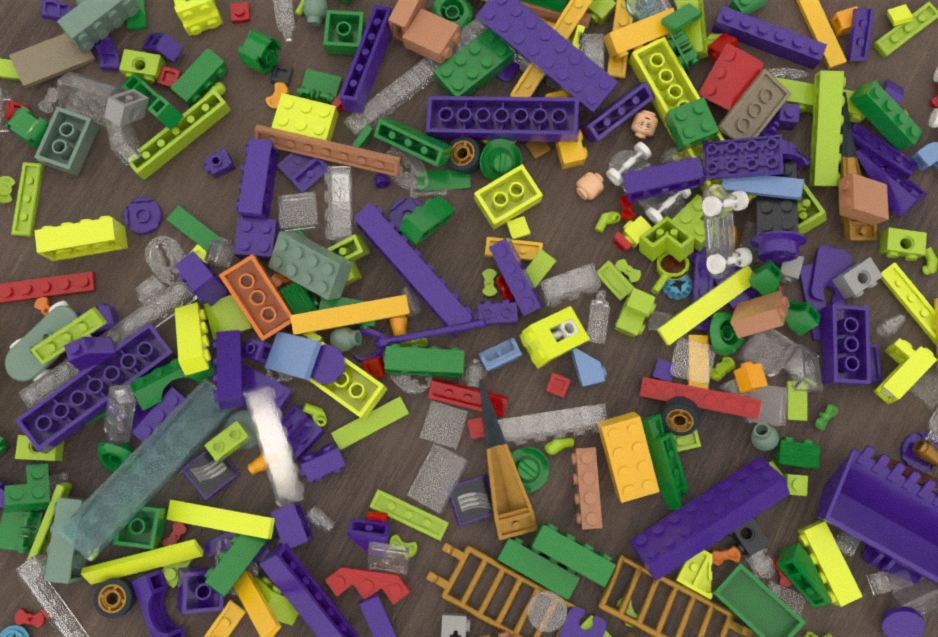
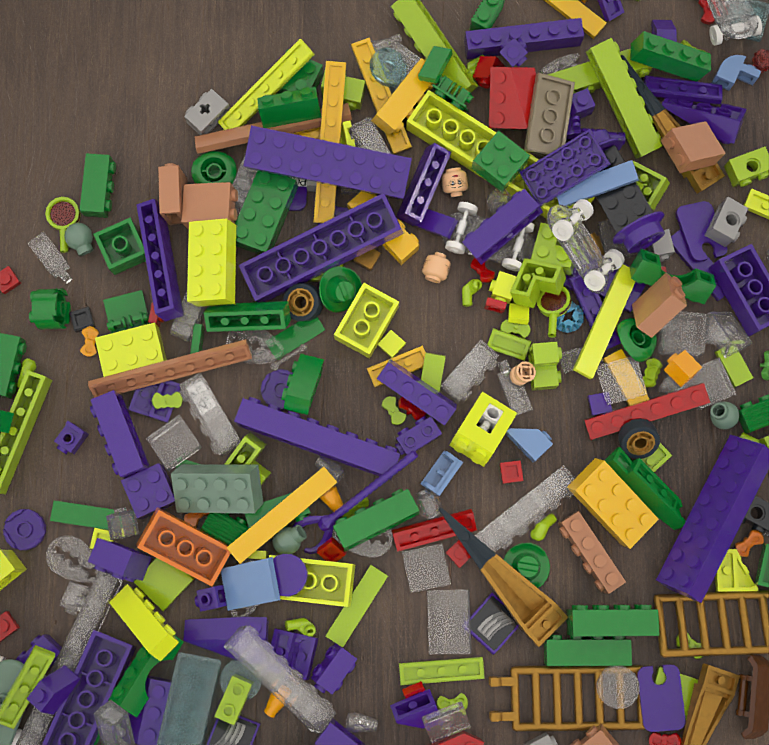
camera: 30 degrees left, 0 degrees up
dark purple brick [213,330,244,409] -> none
dark purple hinge [375,173,390,189] -> none
none -> lime piece [151,391,183,409]
none -> neon yellow brick [187,218,236,307]
none -> dark purple tile [415,209,458,239]
none -> dark purple brick [500,38,528,67]
none -> neon yellow tile [508,303,529,325]
none -> light nougat wheel [509,361,536,386]

